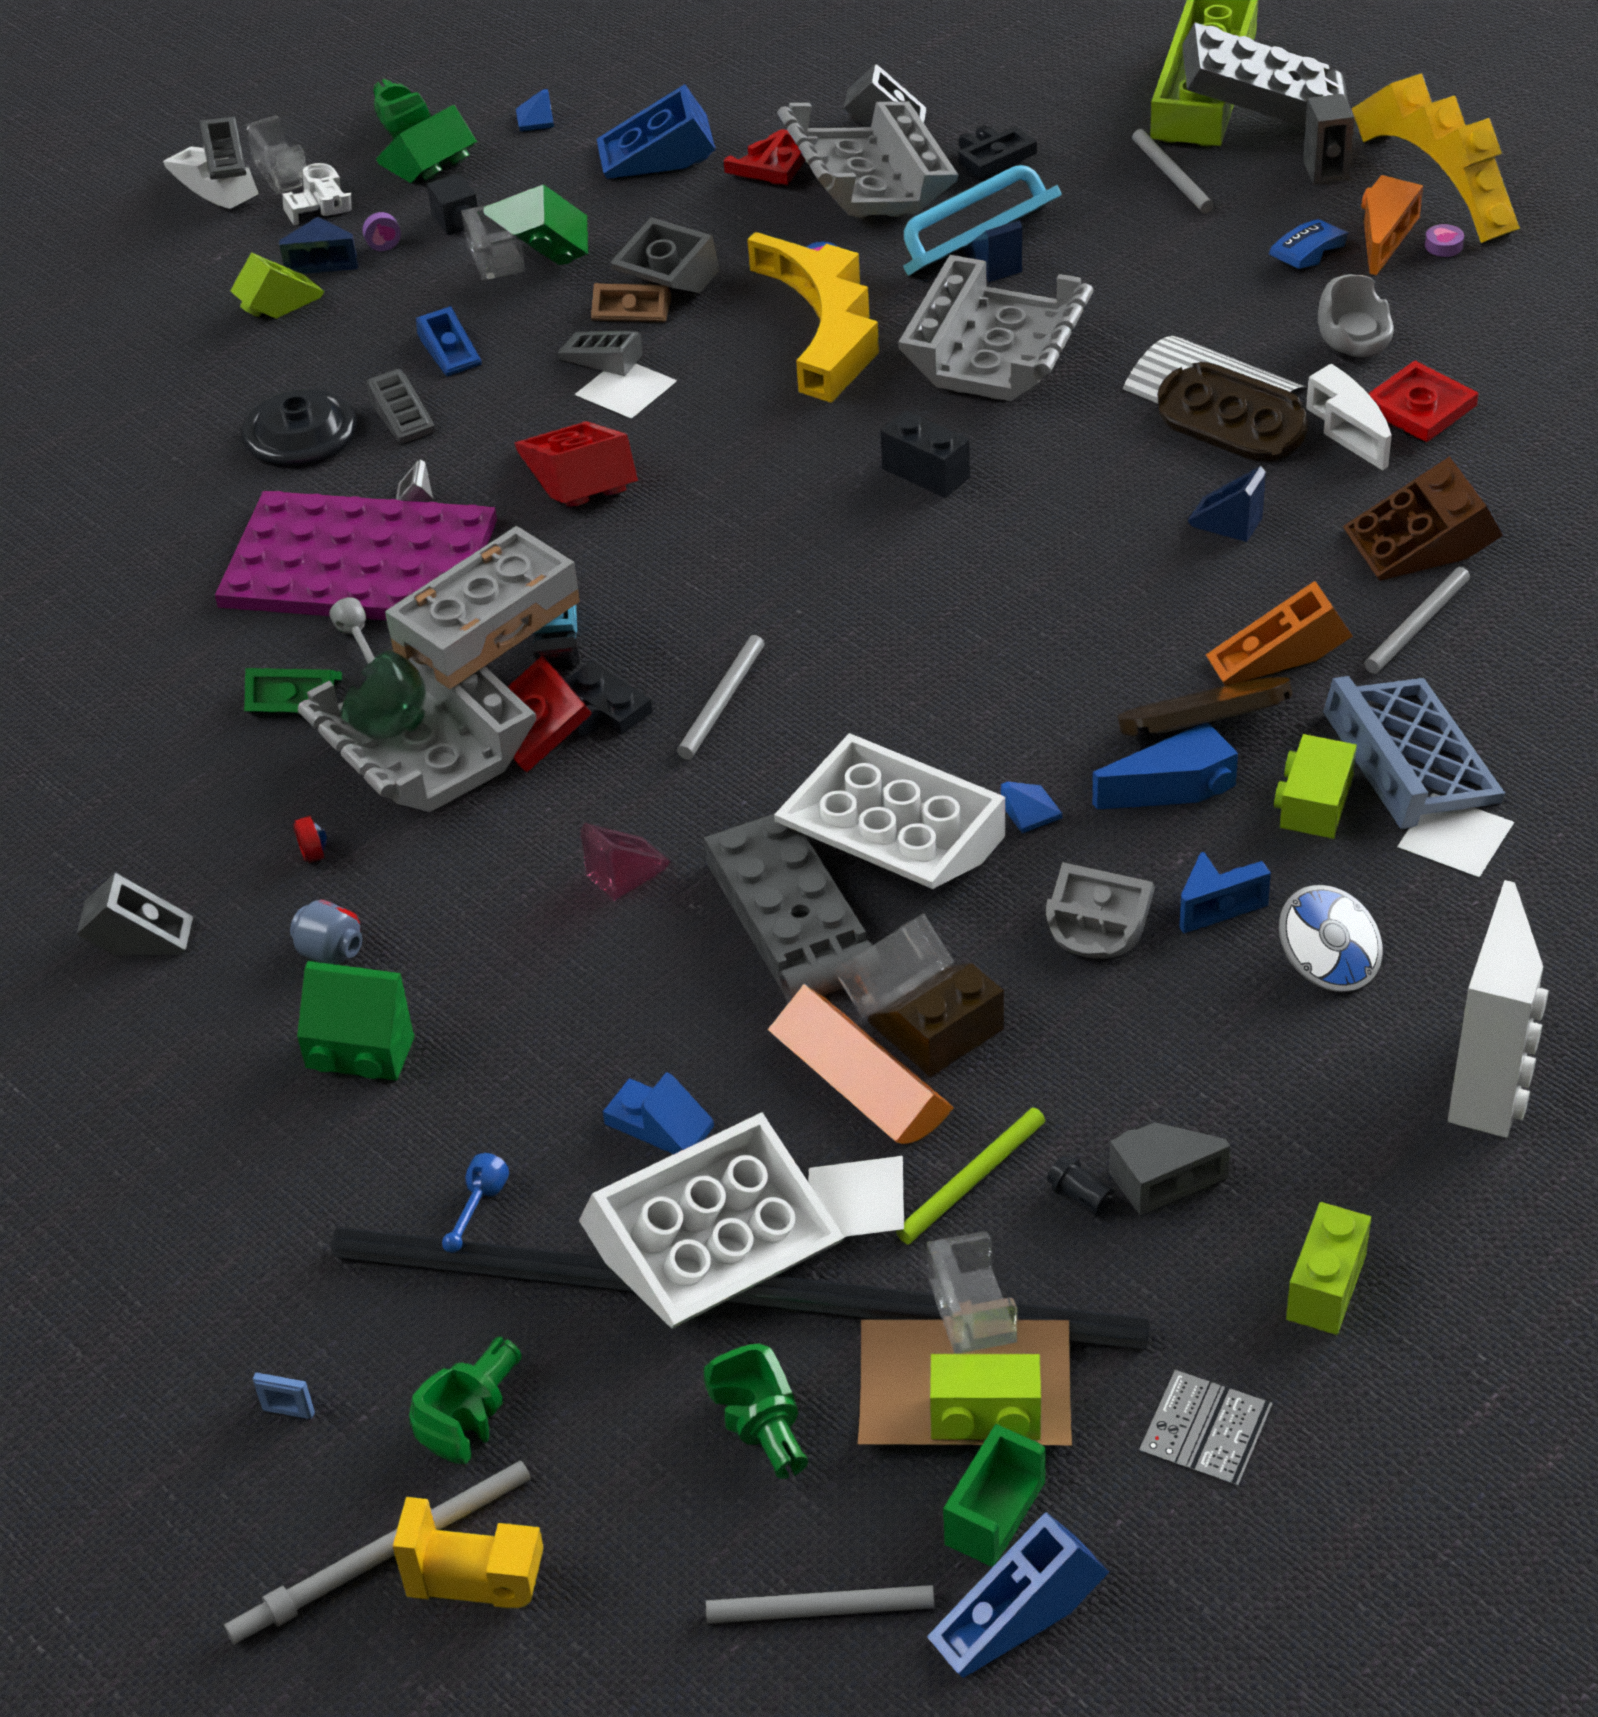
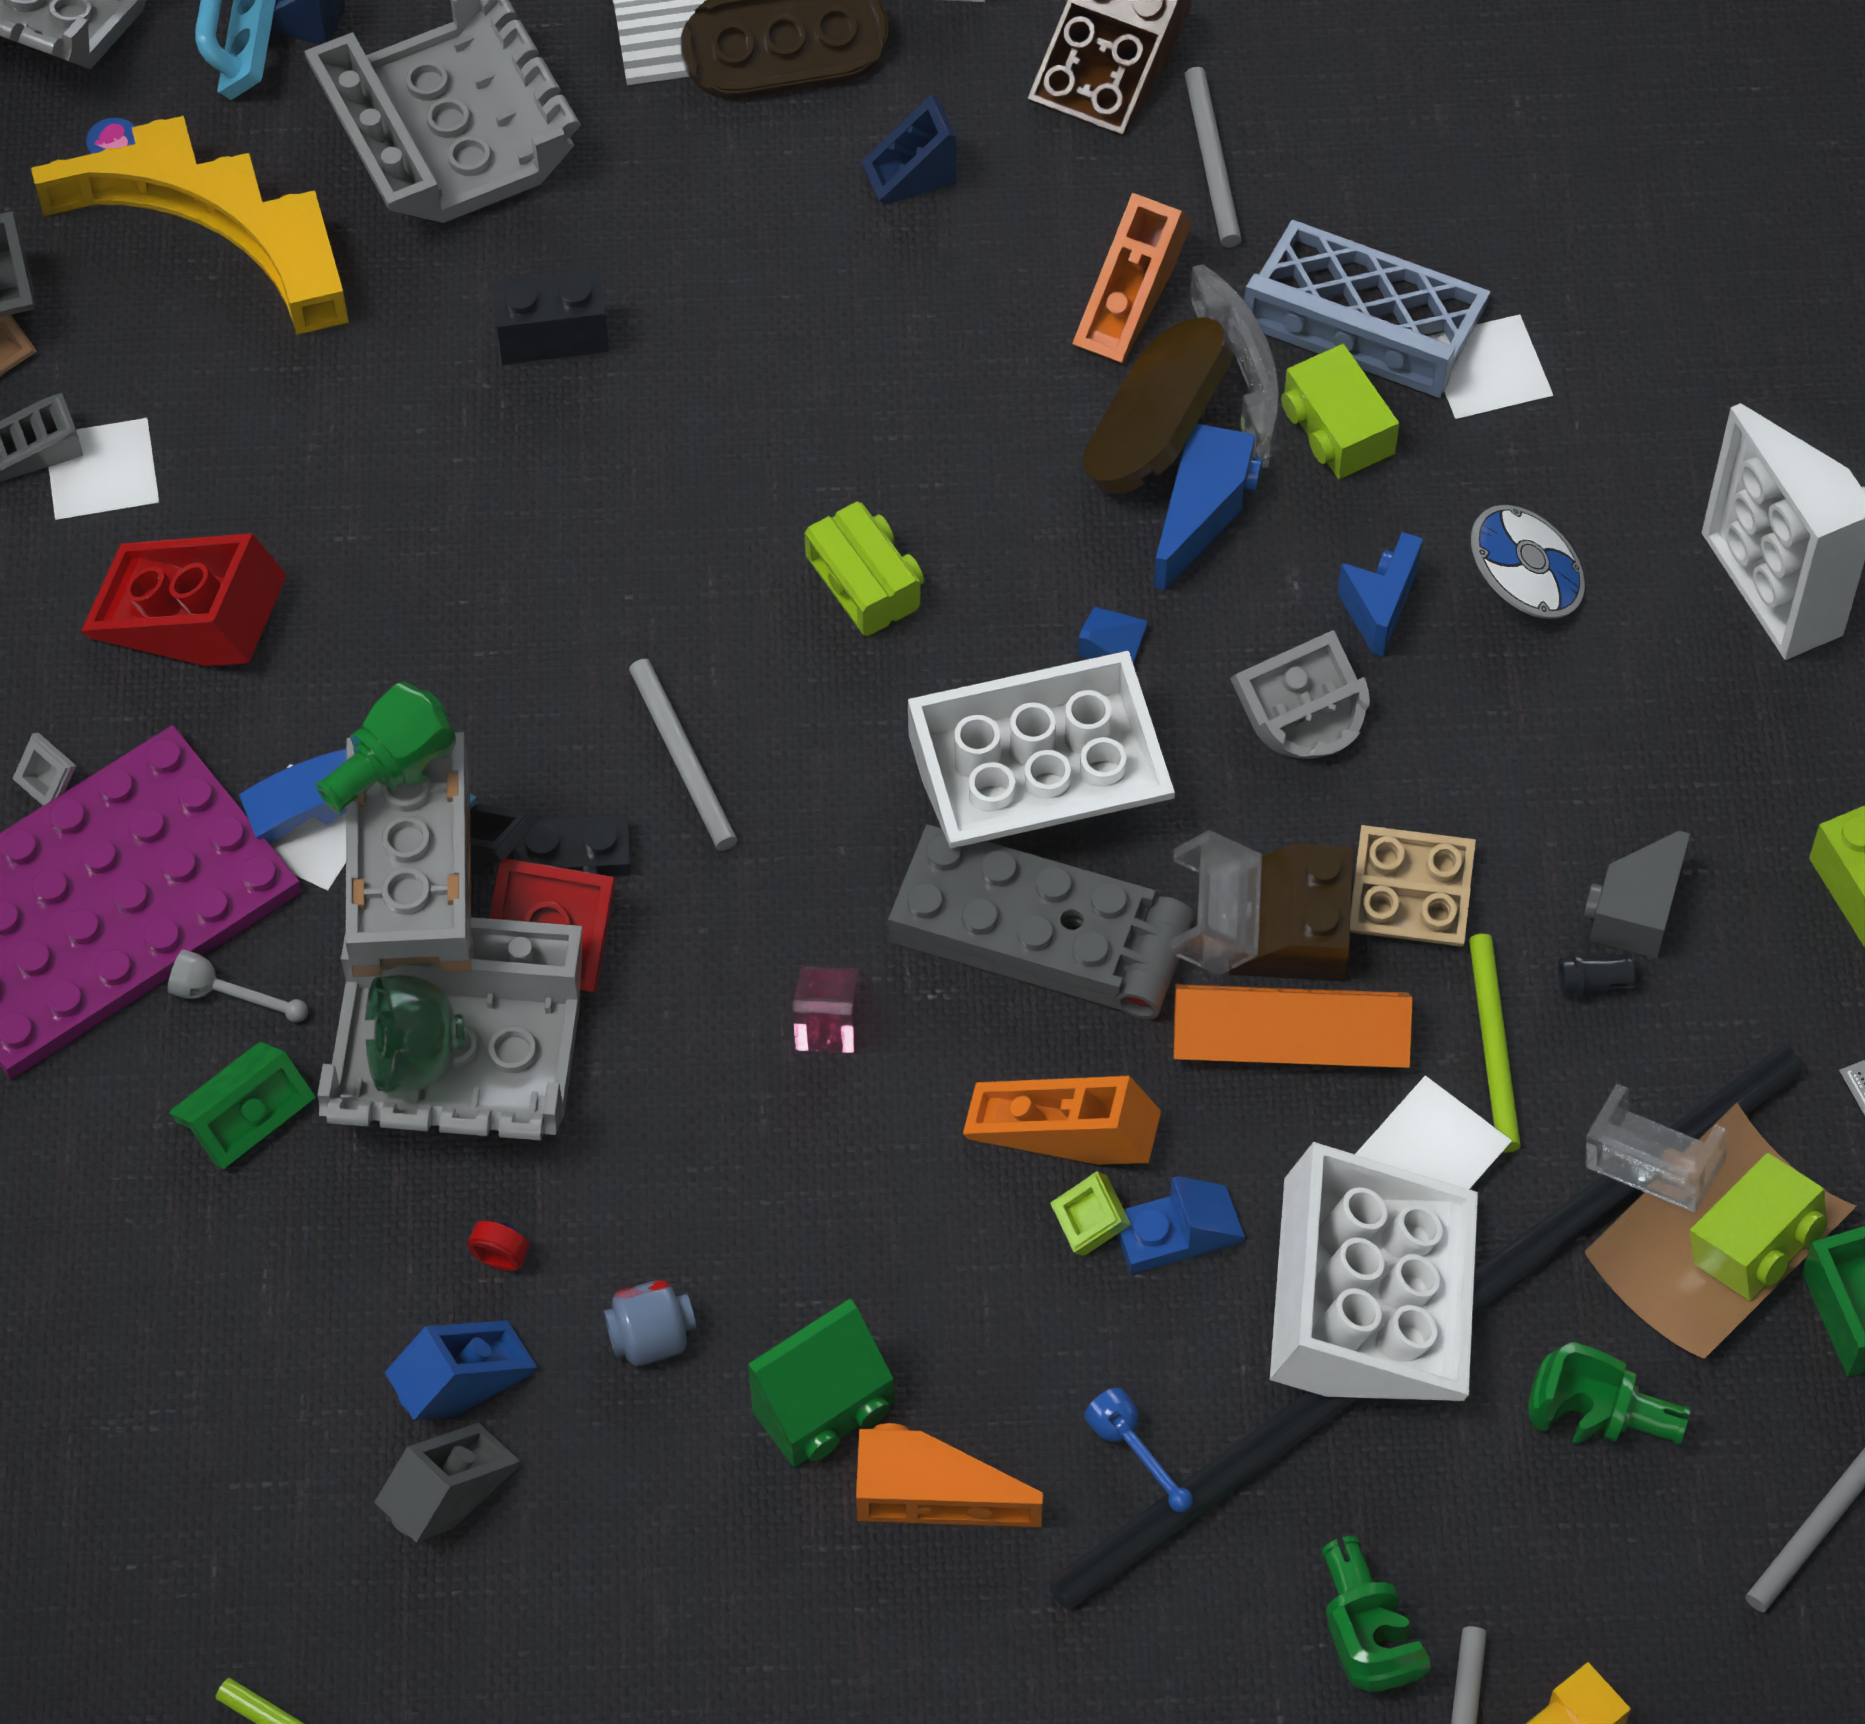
camera: 50 degrees left, 15 degrees up
none -> green piece [315,681,456,814]
none -> blue slope [384,1320,537,1421]
none -> lime brick [804,501,924,637]
none -> orange slope [856,1423,1043,1527]
none -> orange slope [963,1076,1161,1165]
none -> lime tile [1050,1171,1131,1256]
none -> clear slope [1190,264,1278,469]
none -> tan slope [1350,825,1476,947]

